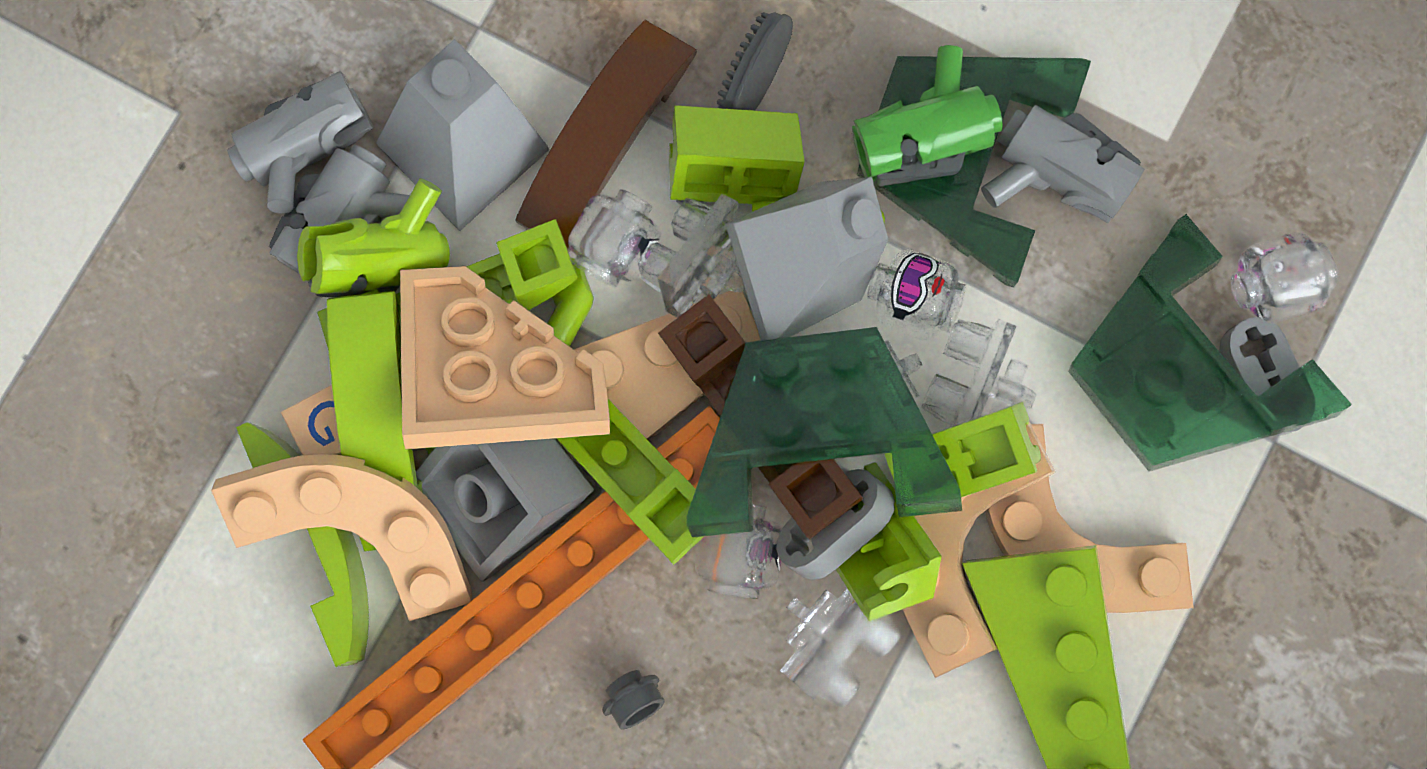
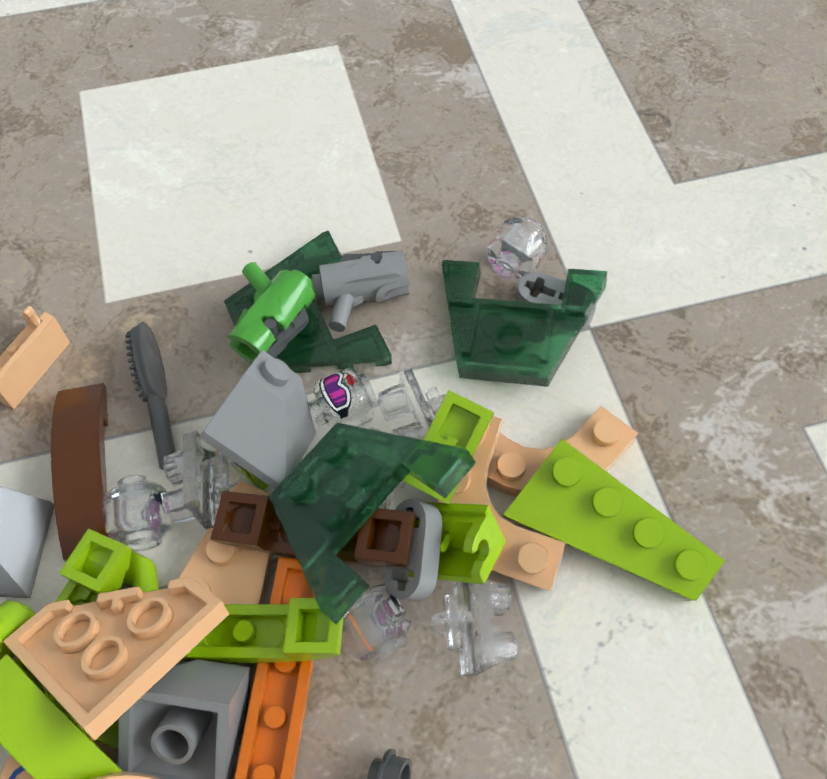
camera: 50 degrees left, 20 degrees down
lime hinge [669,105,805,204] -> none

